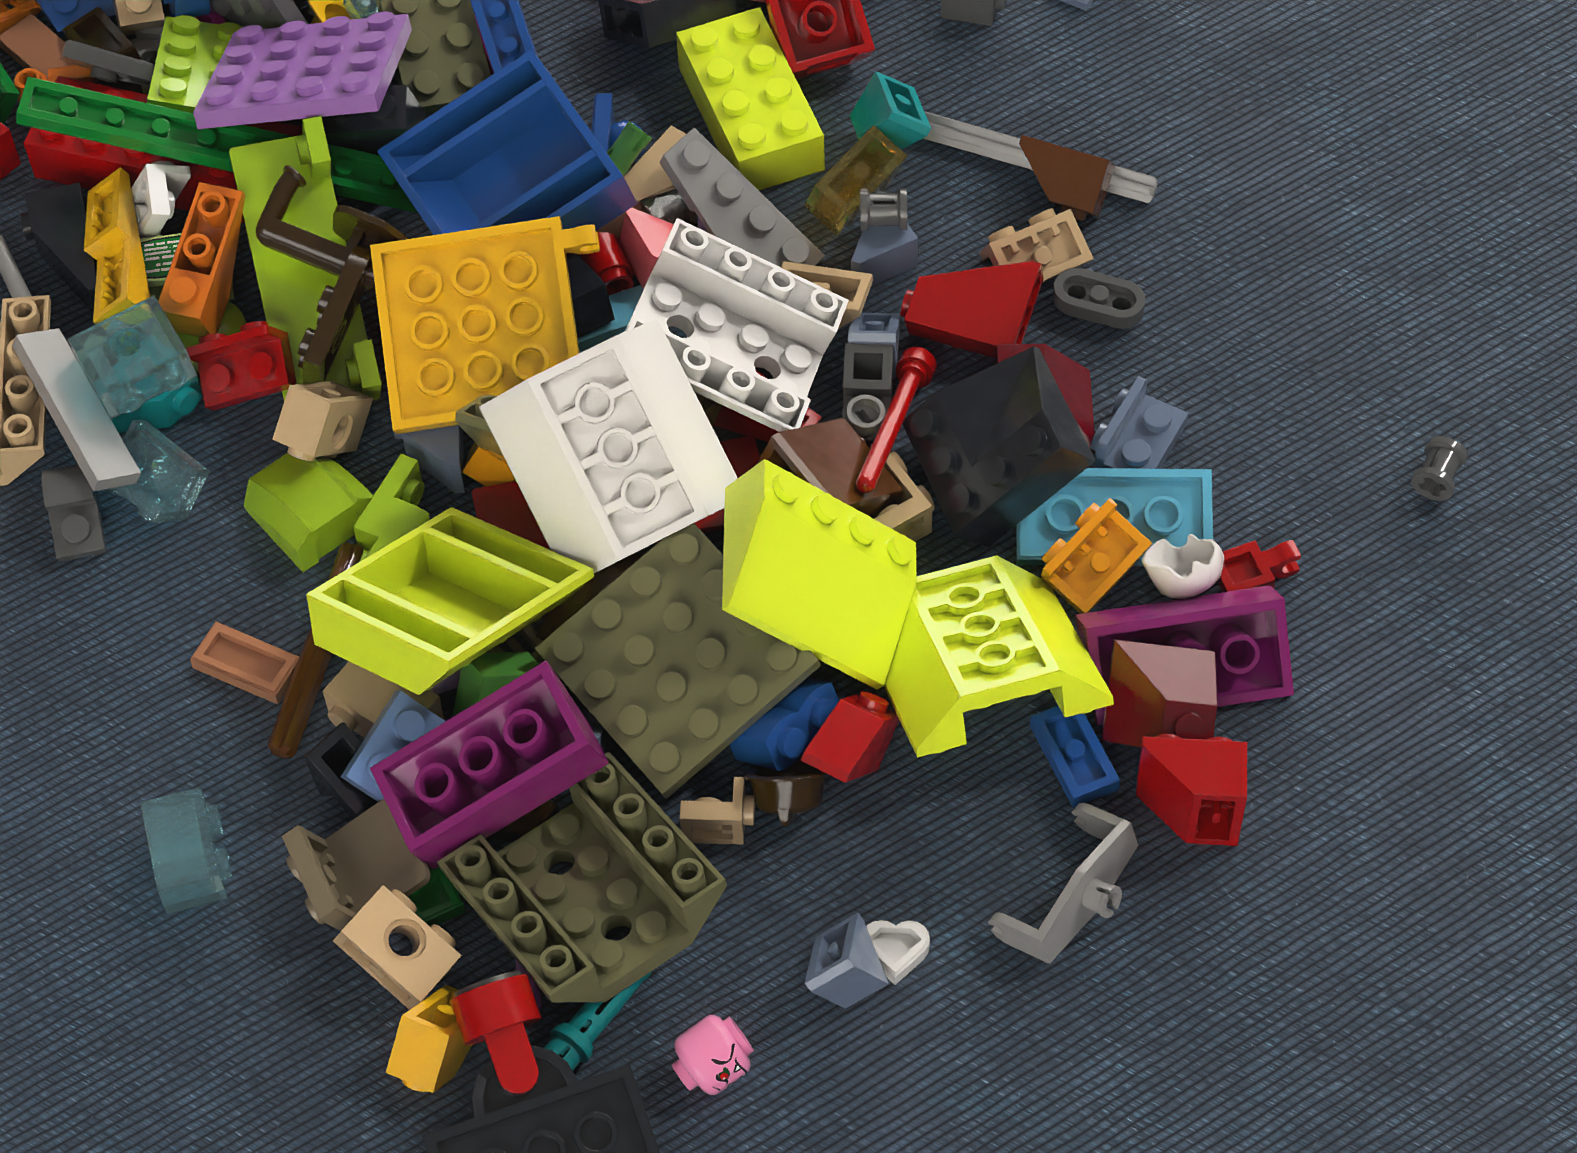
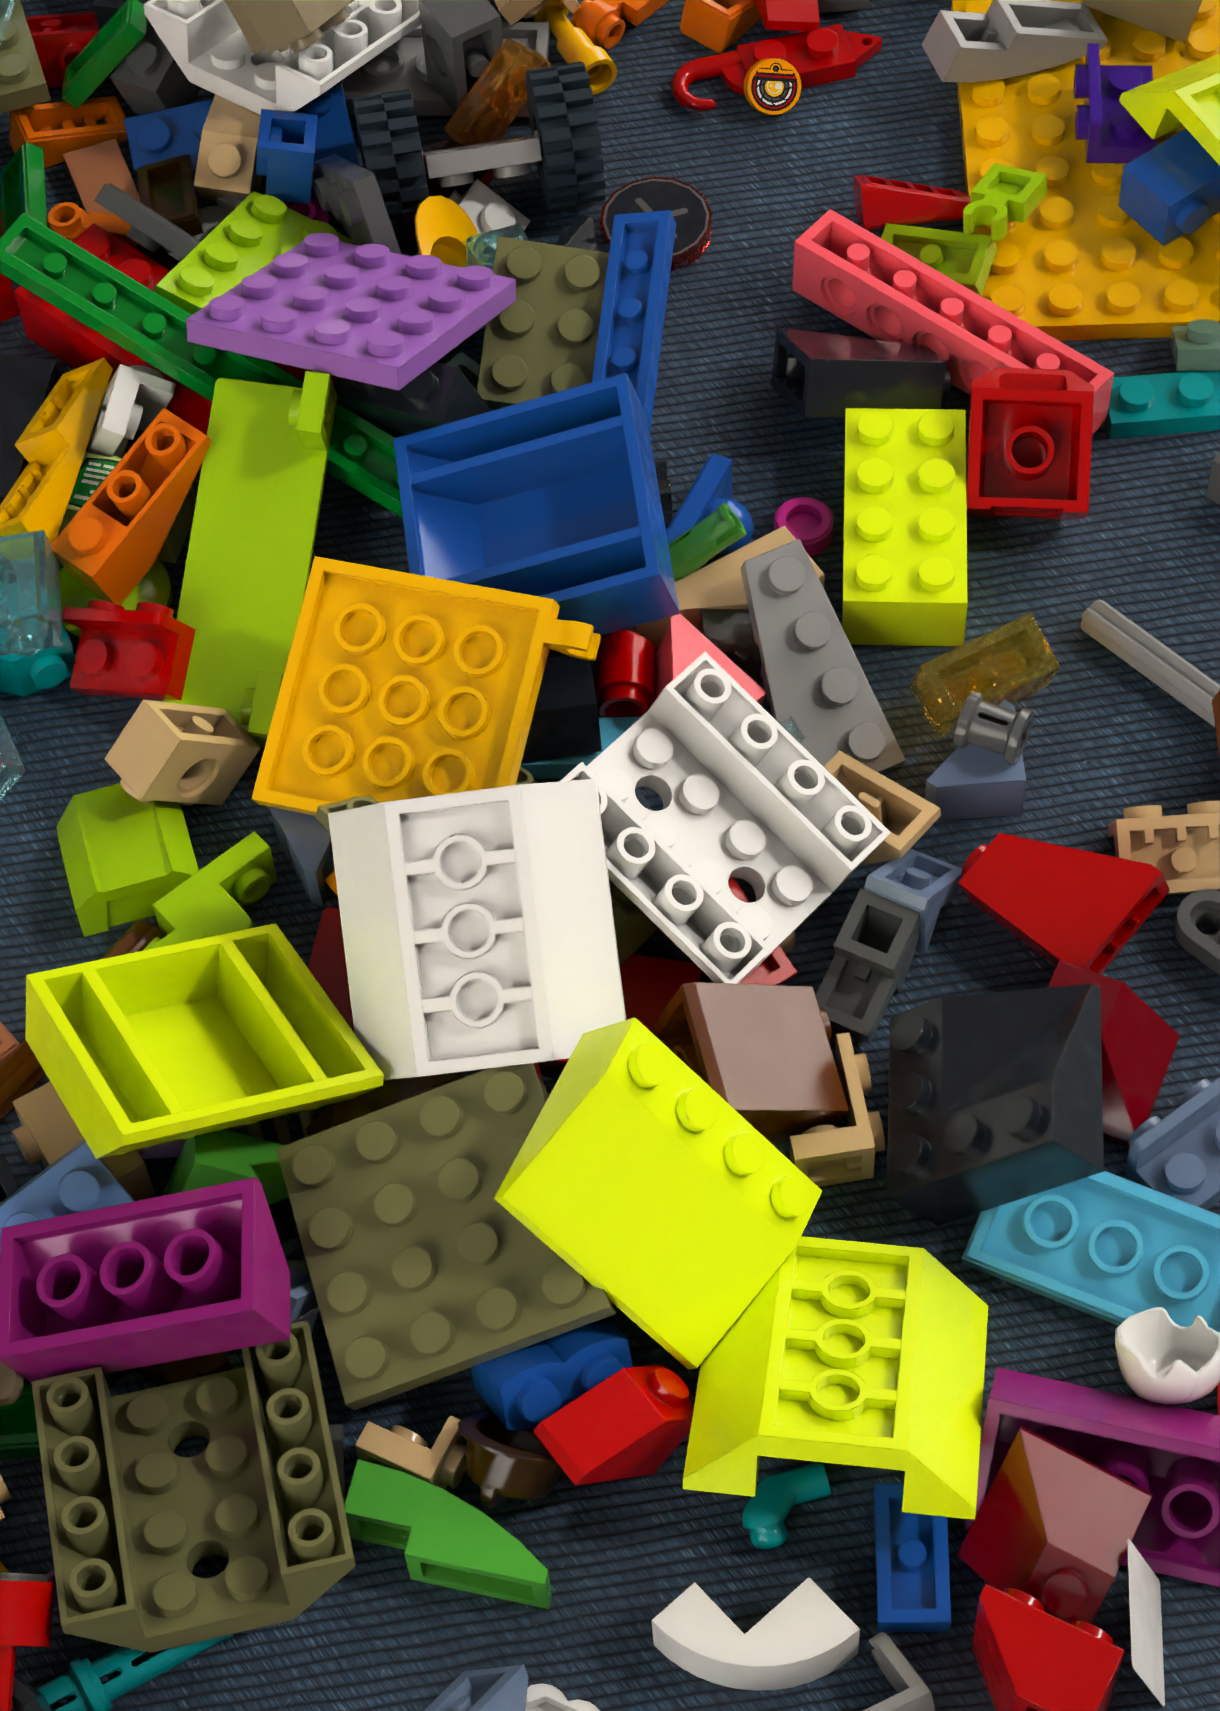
camera: 25 degrees right, 0 degrees up
dark brown plate [255,165,409,384] -> none
light grey hinge [846,395,885,438] -> none
teal slope [849,71,932,152] -> none
red piece [856,347,937,493] -> none
light orange bracket [1041,498,1152,614] -> none
none -> bright green slope [344,1459,552,1609]
none -> white brick [651,1577,860,1691]
none -> teal arm [742,1462,831,1549]
none -> dark pink tile [774,497,834,557]
none -> white sticker [1127,1539,1165,1707]

